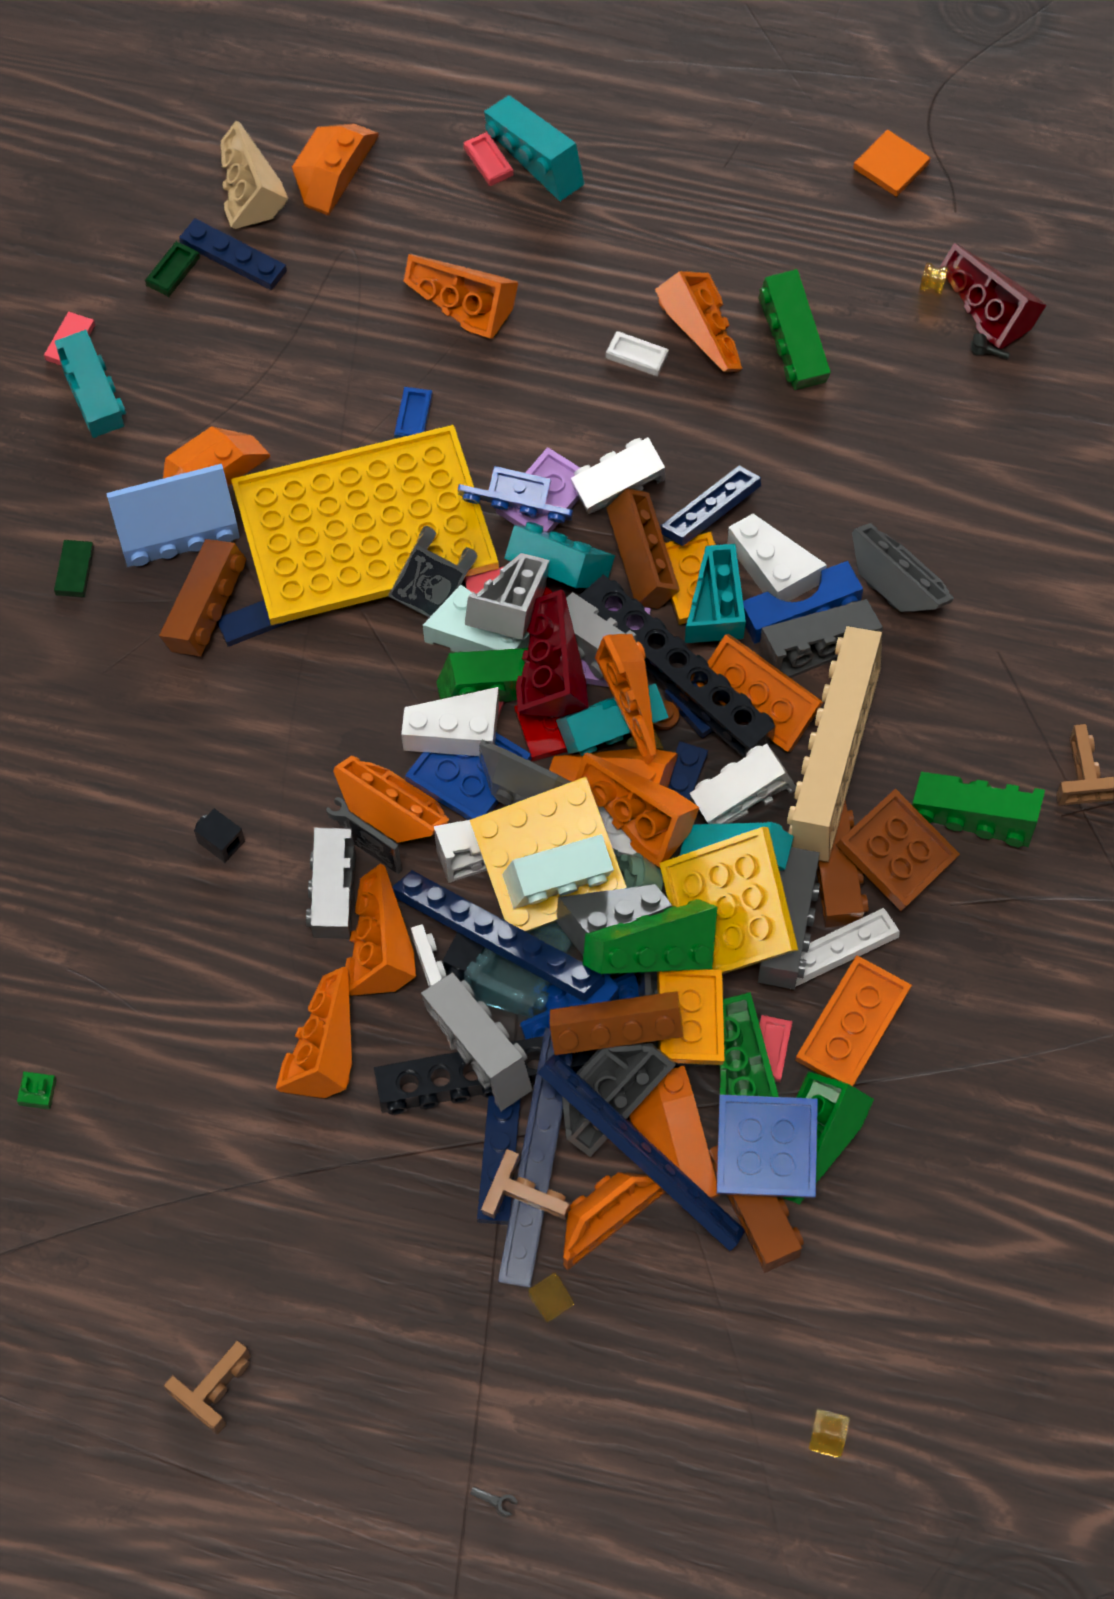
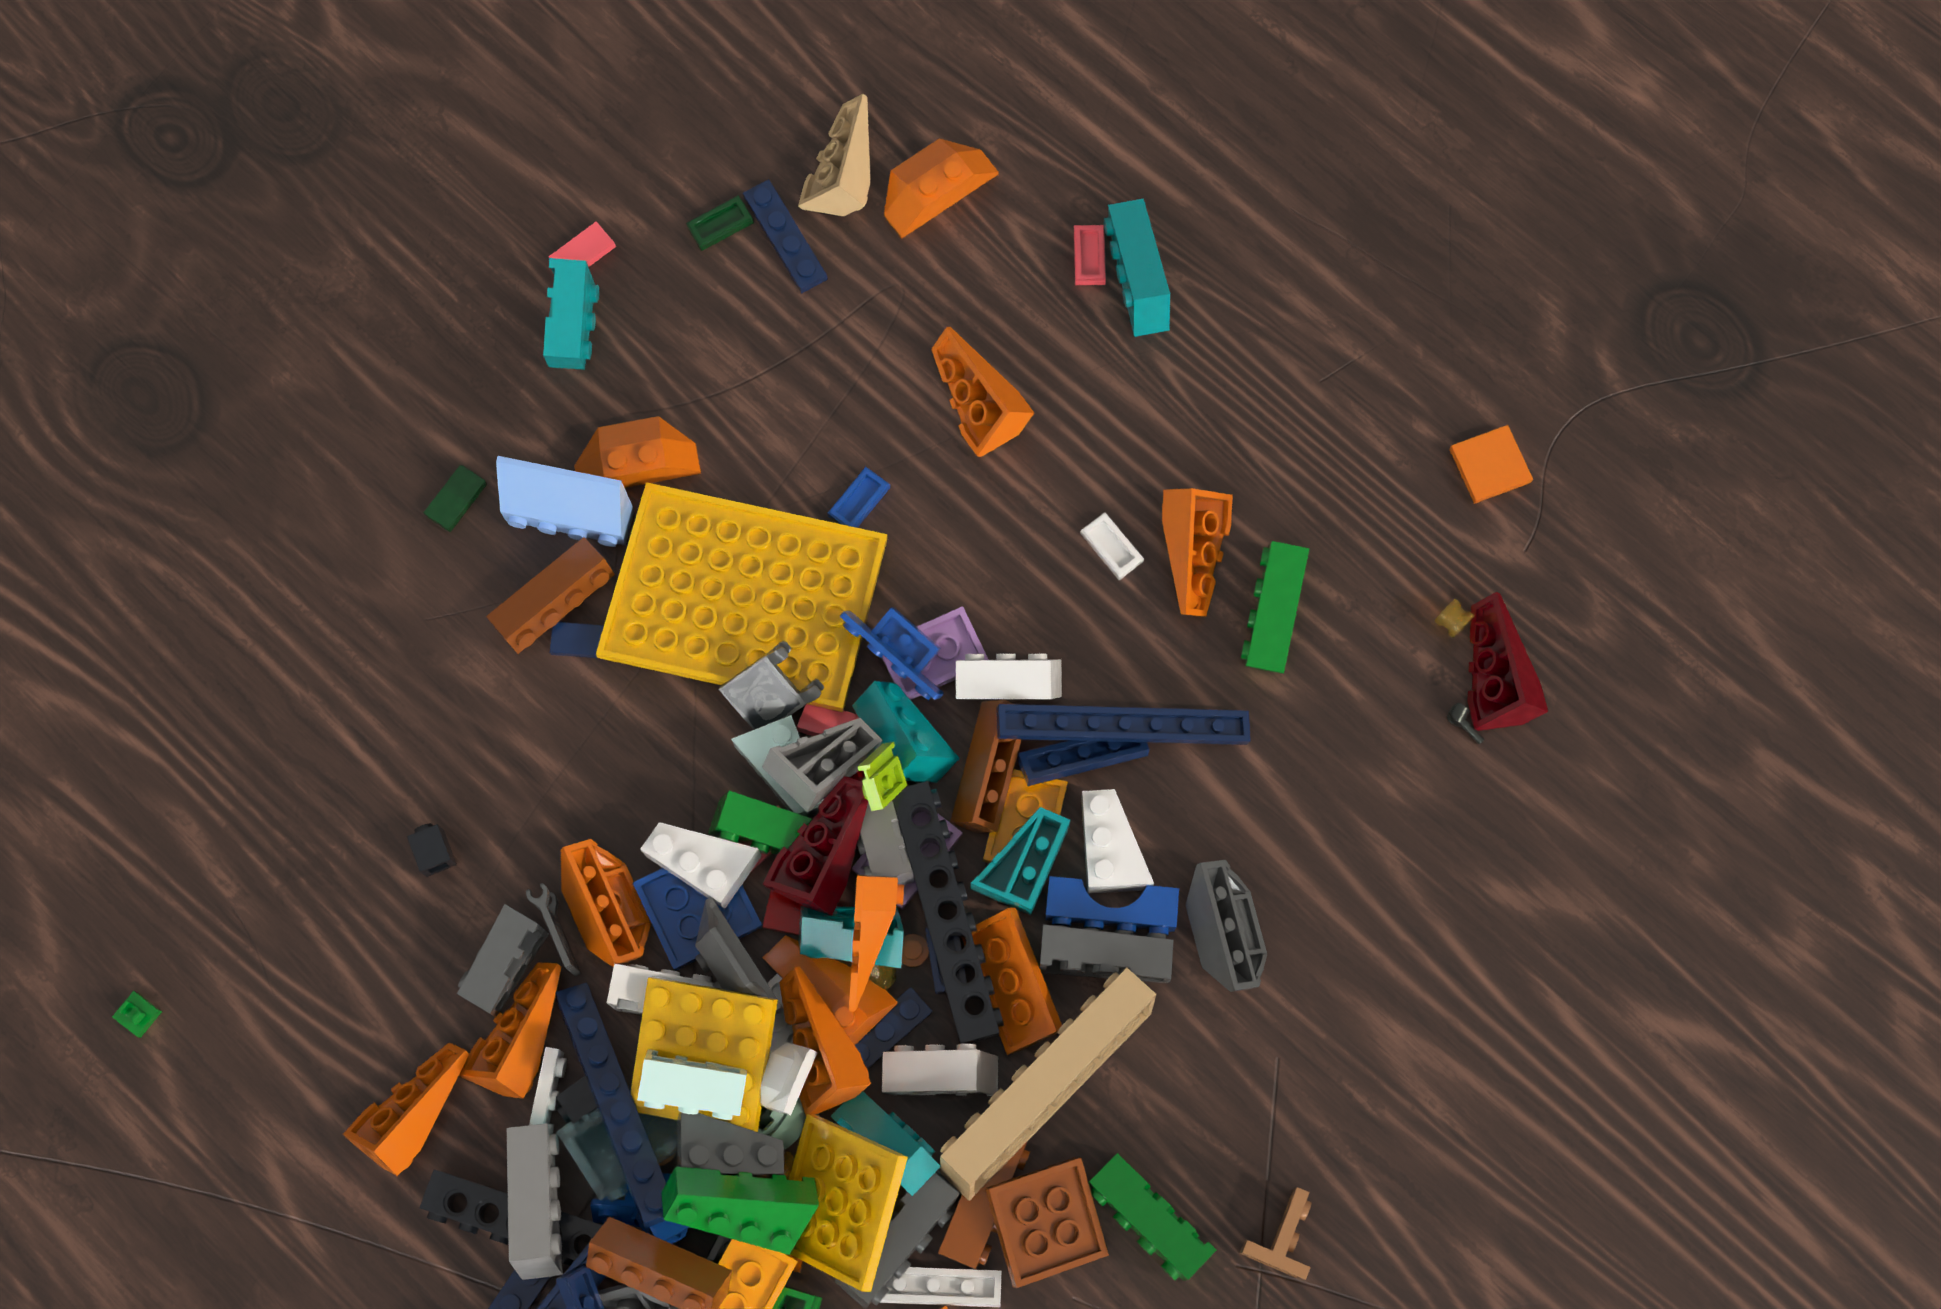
camera: 30 degrees right, 10 degrees up
none -> white slope [760,1042,817,1116]
none -> lime plate [857,742,907,811]
none -> dark blue plate [996,704,1251,745]

